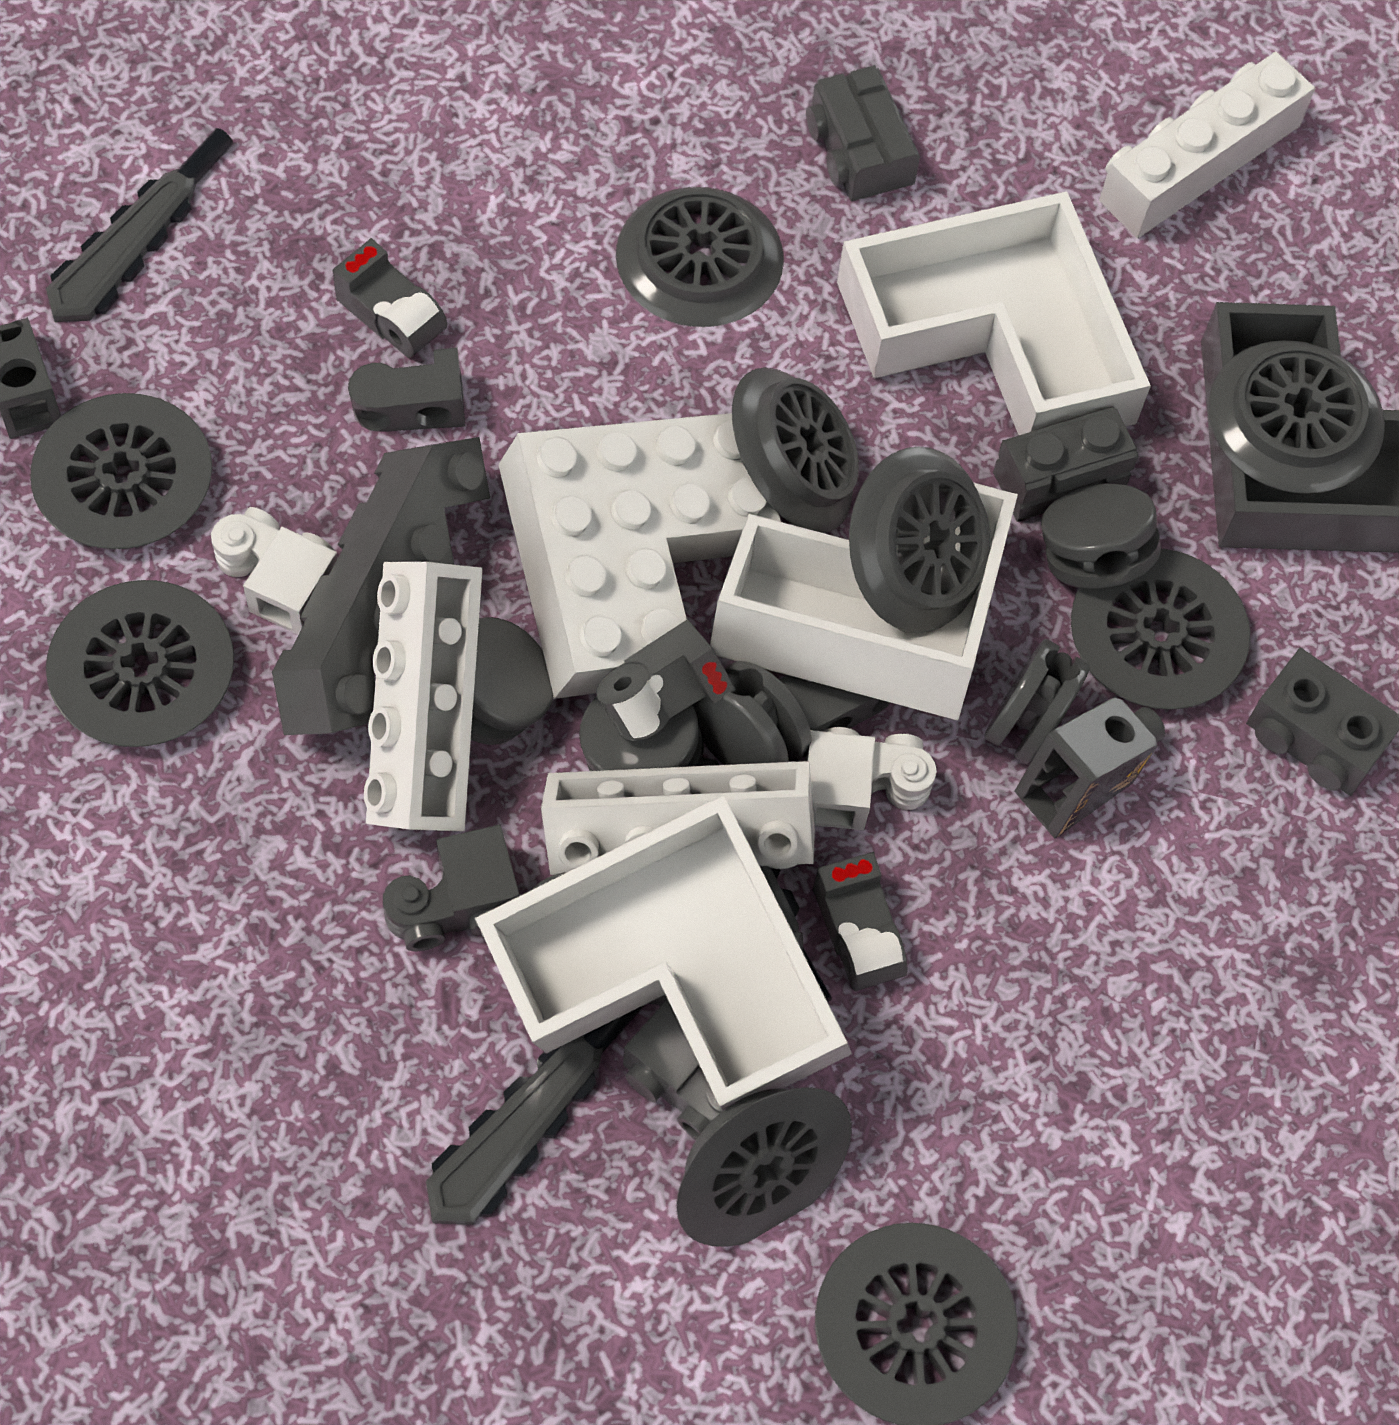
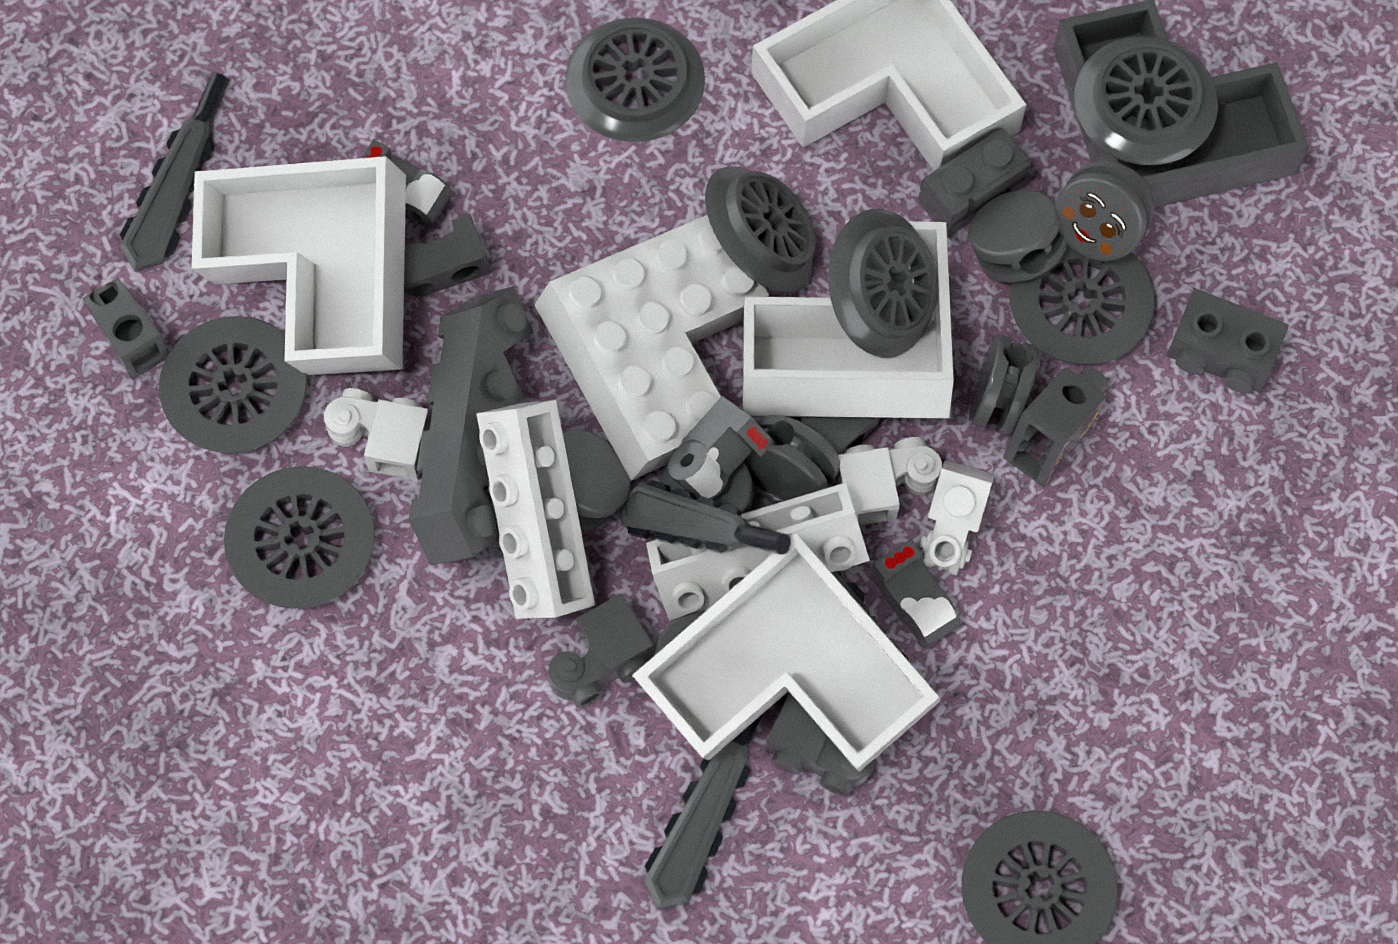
camera: 10 degrees left, 5 degrees up
dark grey piece [676,1087,852,1247] -> none
none -> white piece [192,156,406,375]
none -> dark grey sword [620,480,791,555]
none -> white brick [919,460,994,575]
none -> dark grey head [1054,161,1154,261]

